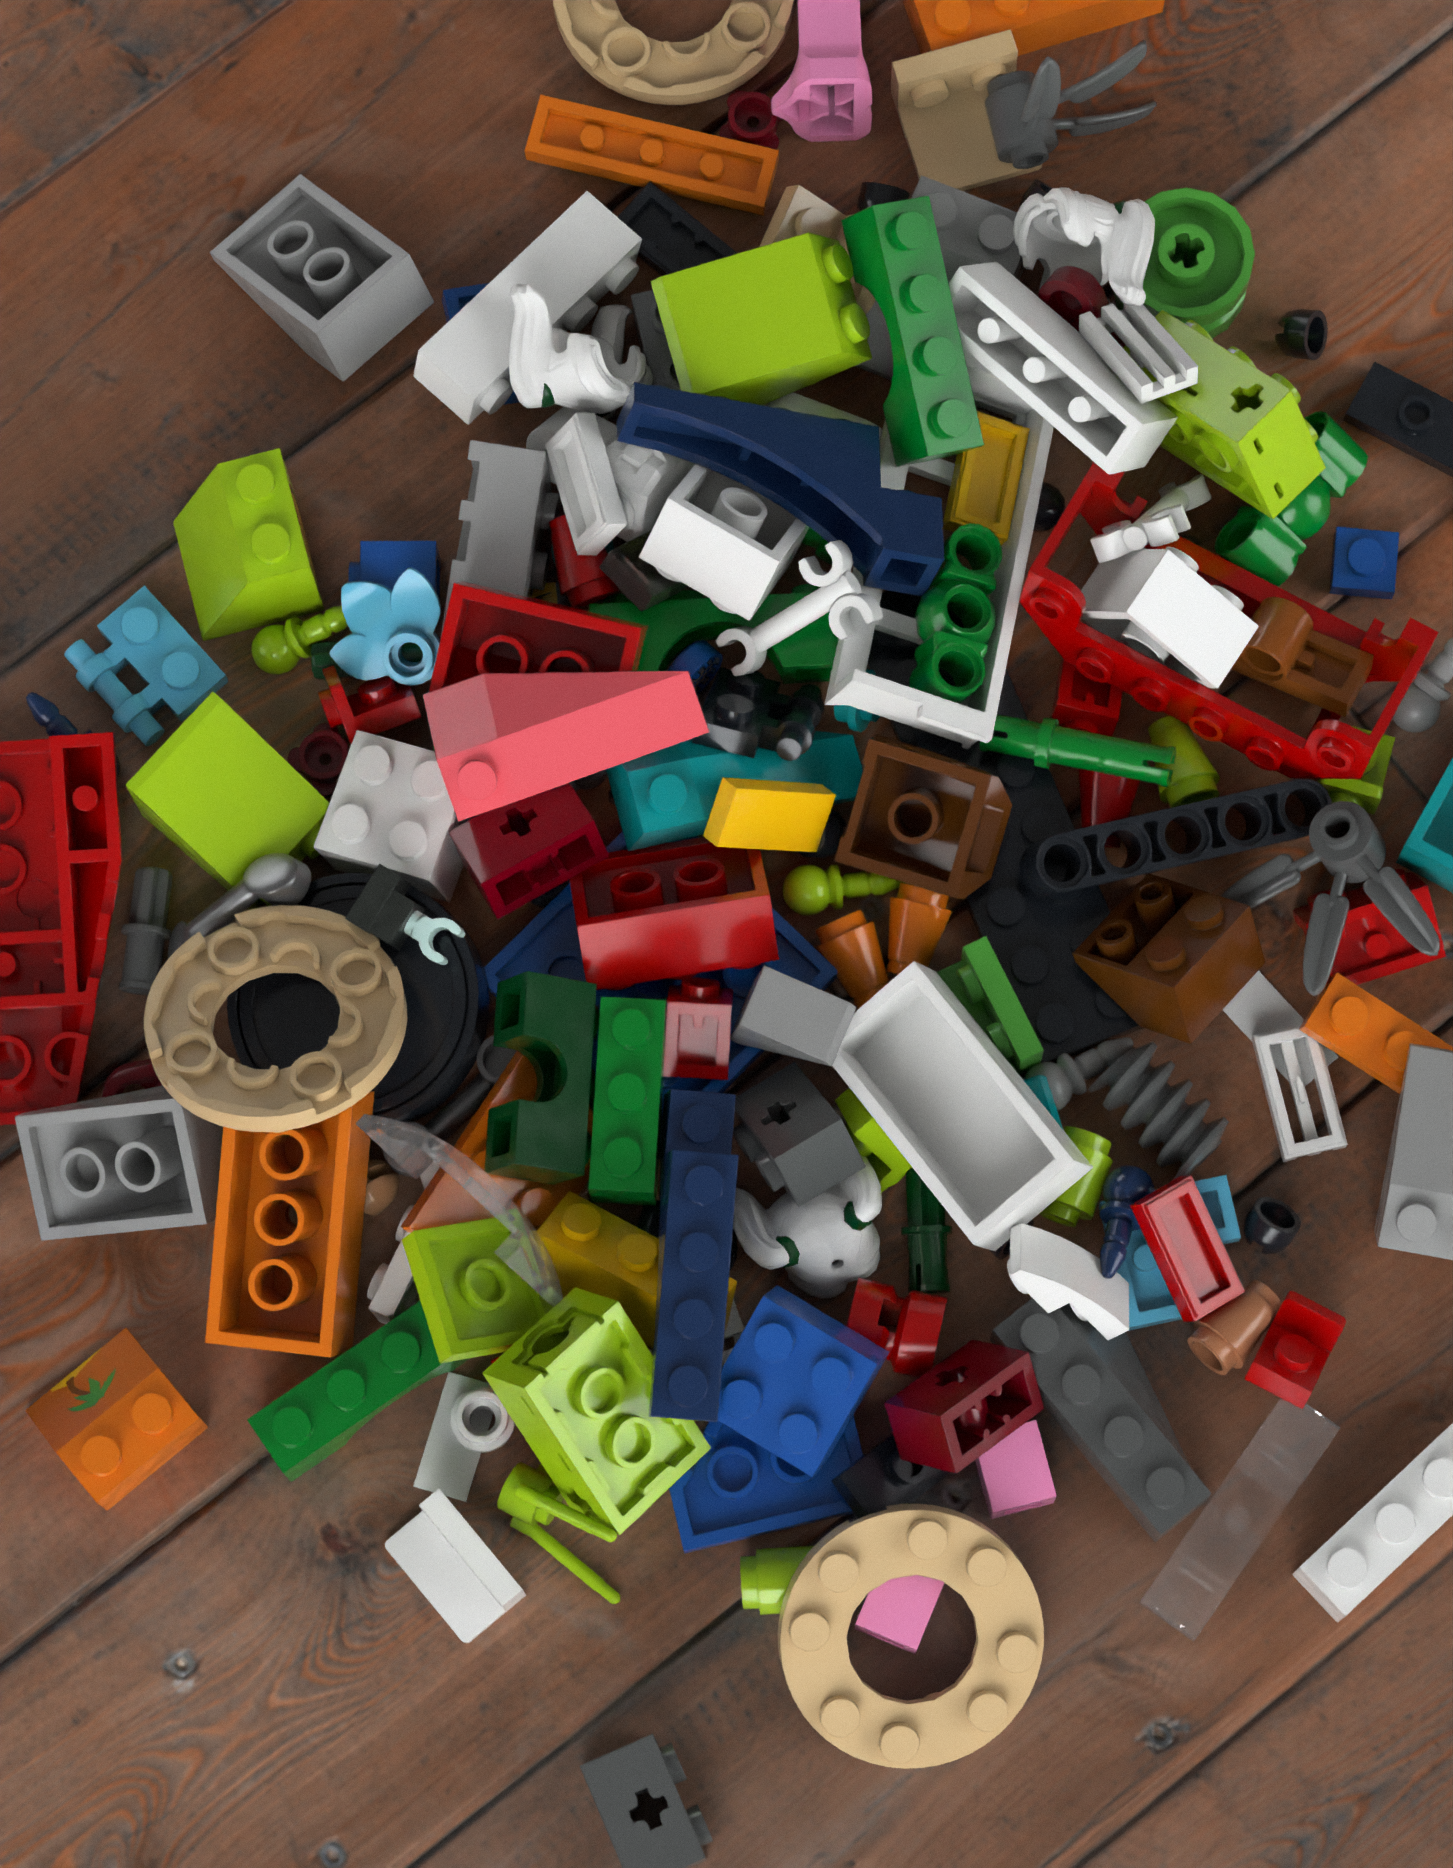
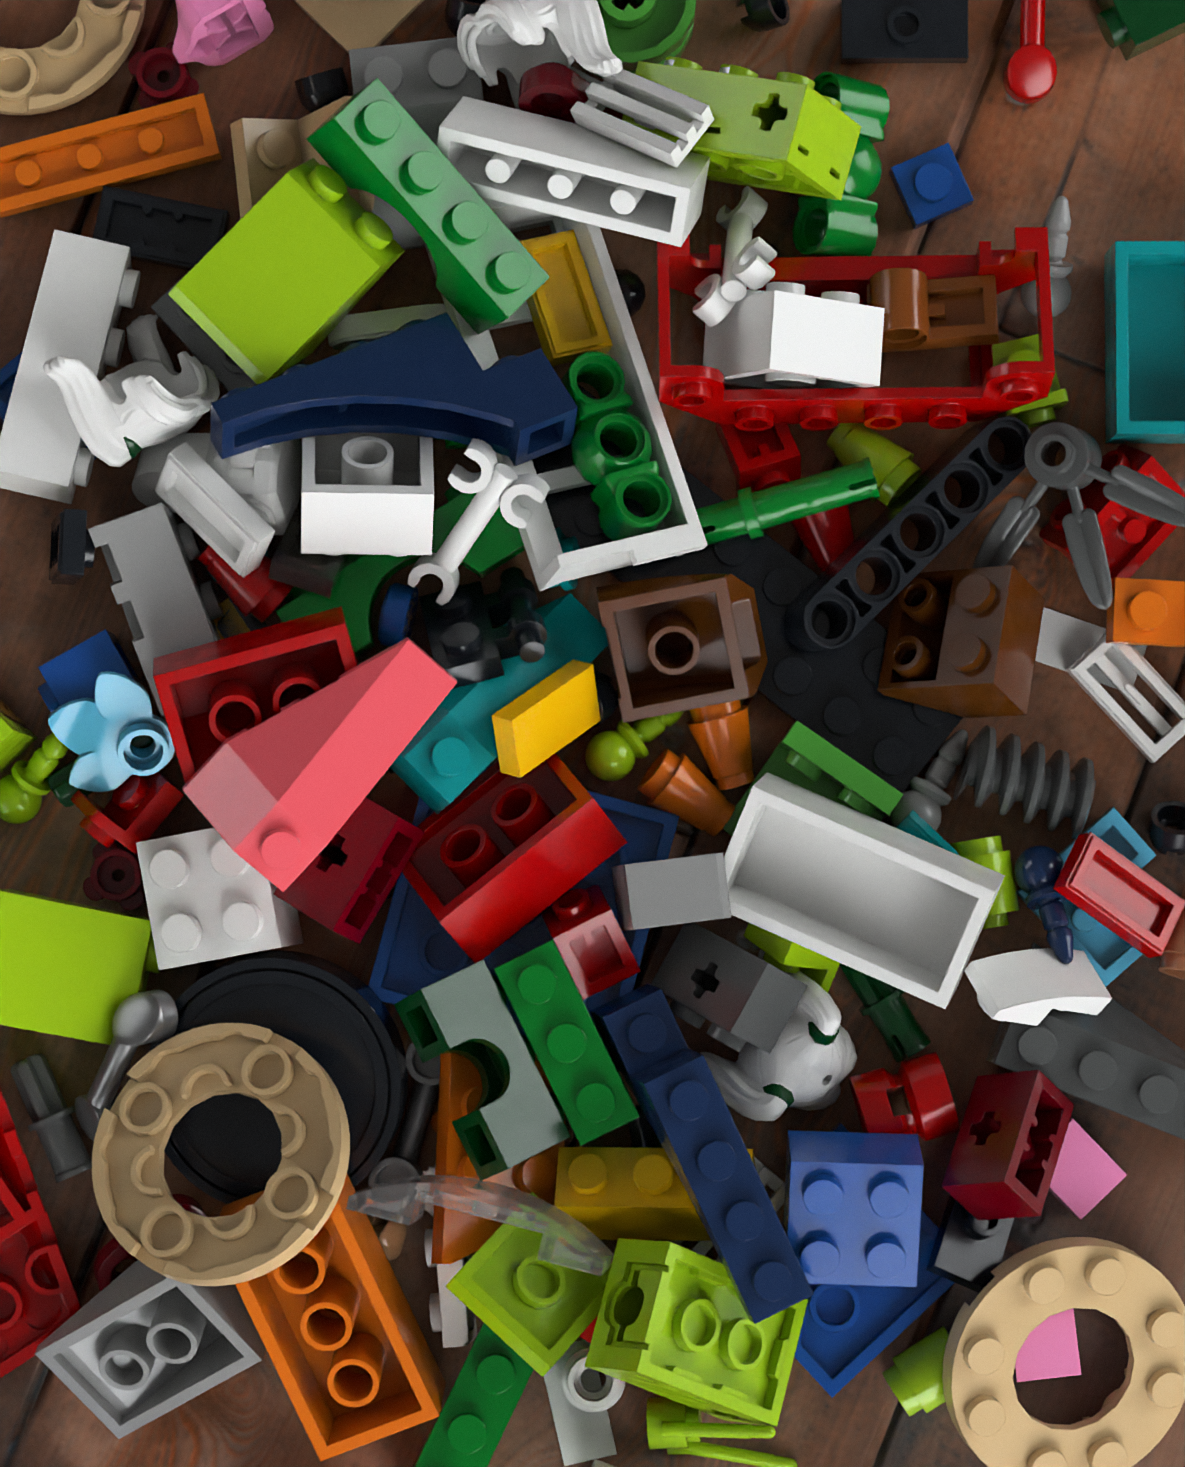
camera: 35 degrees left, 10 degrees up
pearl dark grey piece [345,863,465,965] -> none
none -> black plate [49,509,95,585]

